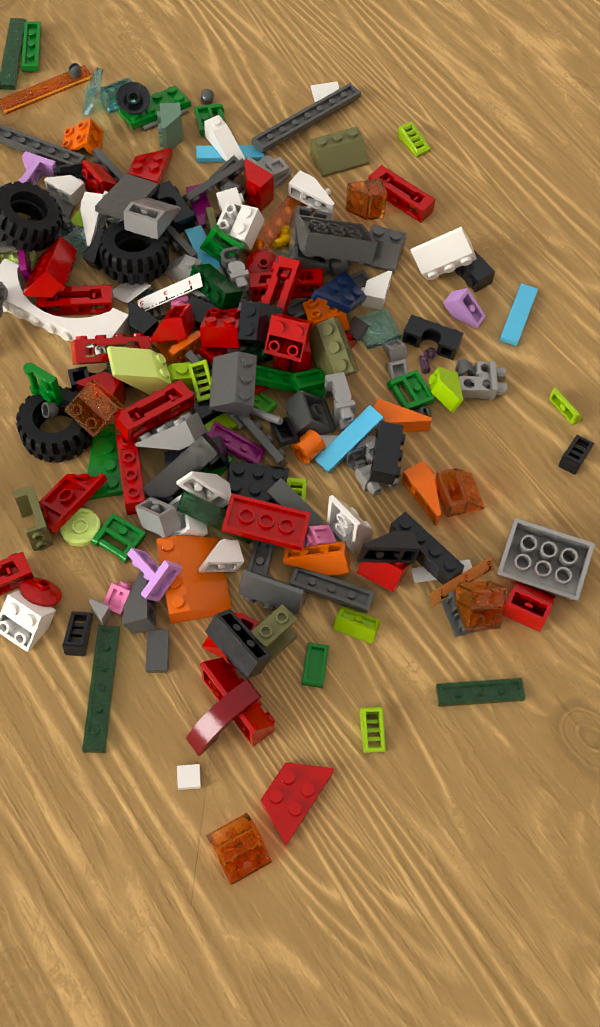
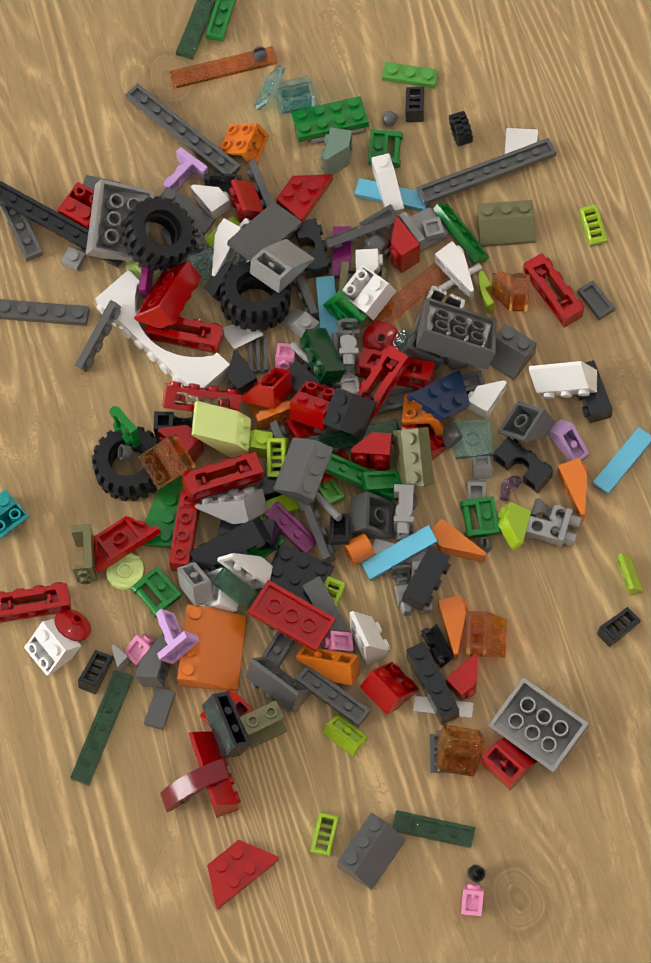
camera: 25 degrees right, 5 degrees up
black dish [117,82,150,115] -> none
white sticker [137,273,203,311] -> none
white tile [177,764,201,790] -> none
white slope [198,539,244,573] -> none
clear orange slope [206,813,272,885] -> none
red slope [264,312,313,362] -> none
yellow arm [272,226,290,249] -> none
green tile [301,642,329,688] -> none
black slope [357,530,421,564] -> none
clear orange sticker [430,555,493,607] -> none
none -> dark grey slope [337,812,406,890]
none -> bright green plate [382,62,438,89]
none -> black slope [405,87,424,122]
none -> black hinge [421,624,454,668]
none -> green plate [433,204,490,263]
none -> red slope [446,654,478,701]
none -> black tyre [449,111,473,147]
none -> bright pink bracket [461,883,484,916]
none -> black hinge [467,864,485,883]
none -> lime slope [478,270,494,314]
none -> dark grey slope [498,401,556,442]
none -> orange slope [557,458,588,522]
none -> dark grey tile [578,281,615,320]

